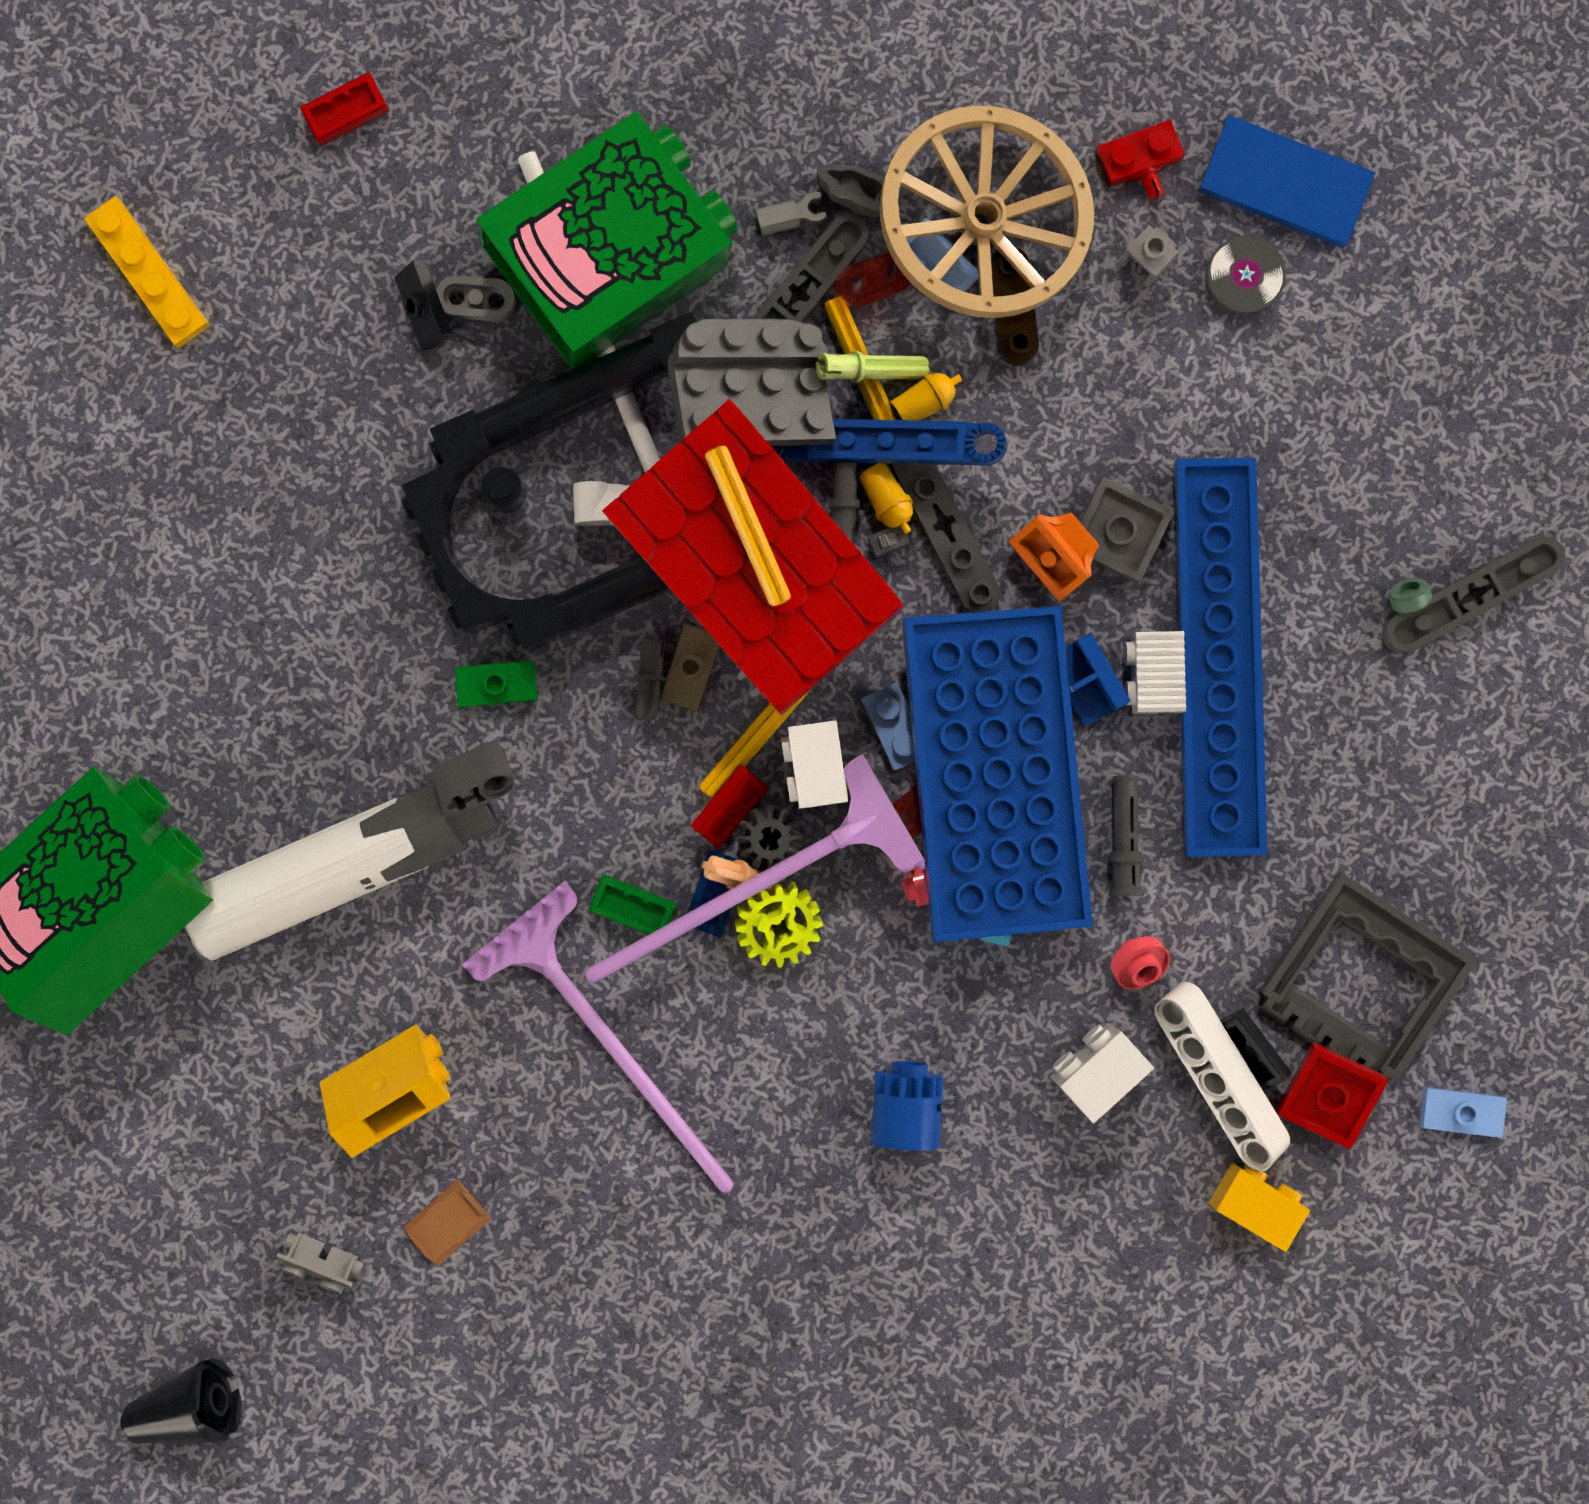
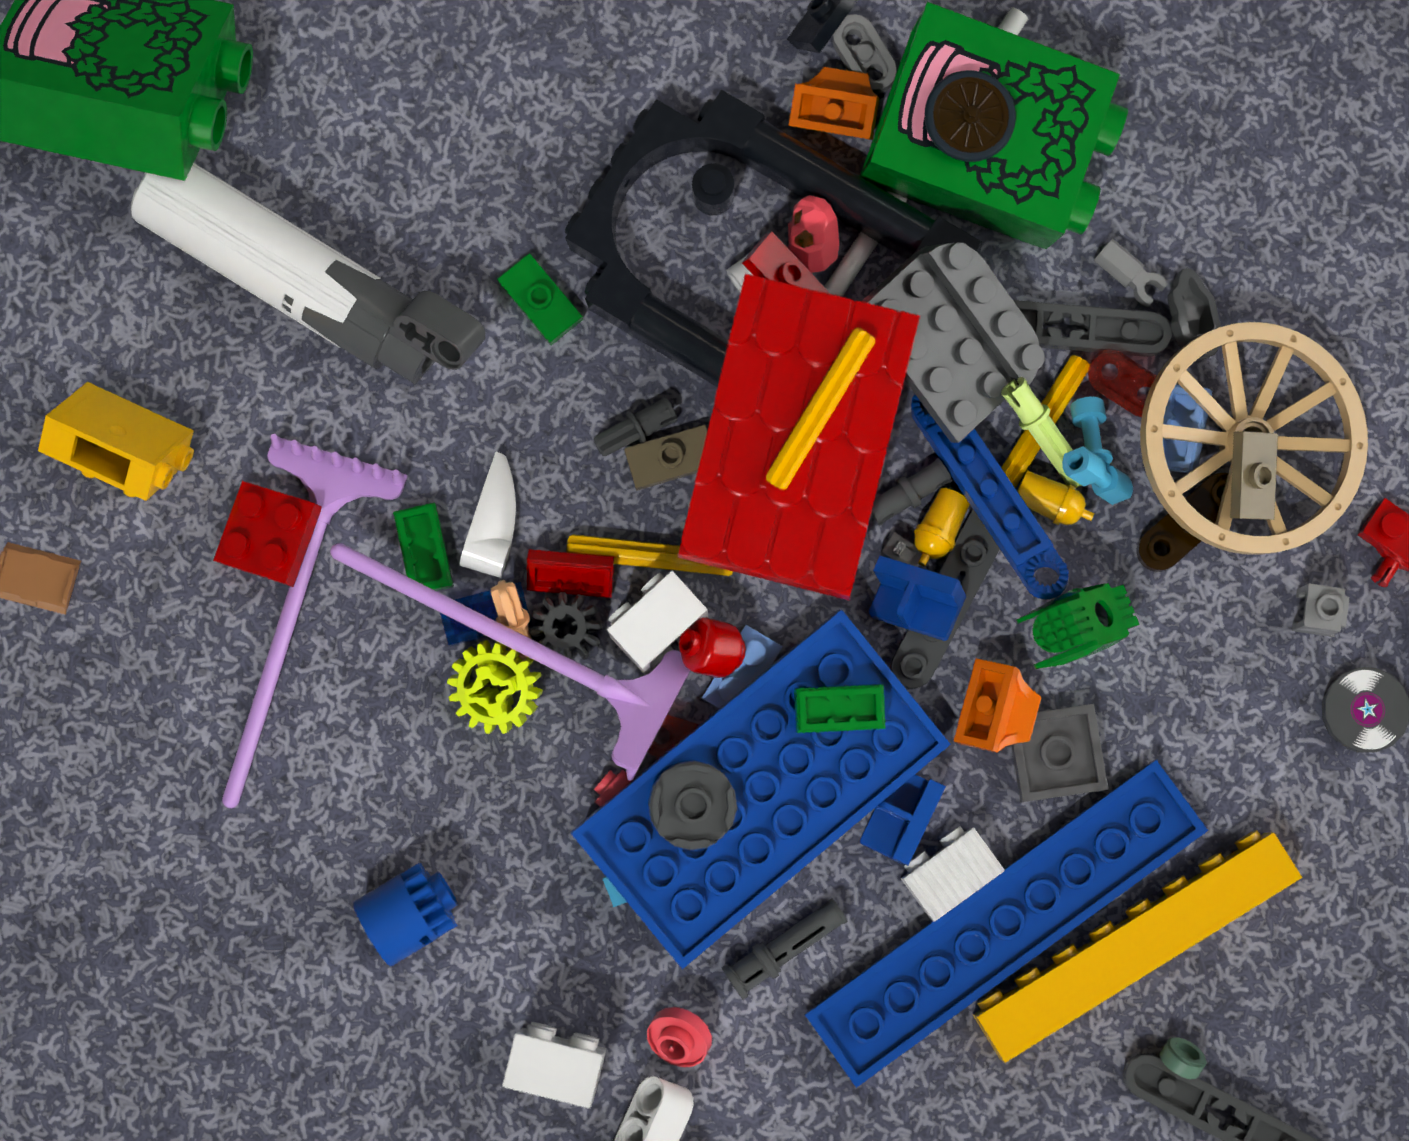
camera: 60 degrees right, 5 degrees down
none -> red plate [213,481,322,587]
none -> white piece [459,452,516,578]
none -> dark grey tile [648,760,737,850]
none -> red head [679,618,746,678]
none -> red plate [742,231,829,293]
none -> orange slope [788,67,879,140]
none -> coral rock [788,195,839,273]
none -> green plate [794,684,885,733]
none -> blue panel [869,556,967,641]
none -> dark brown wheel [925,70,1016,162]
none -> yellow brick [972,830,1303,1063]
none -> green piece [1016,583,1140,669]
none -> medium azure bar [1062,397,1133,505]
none -> dark tan plate [1230,431,1278,520]

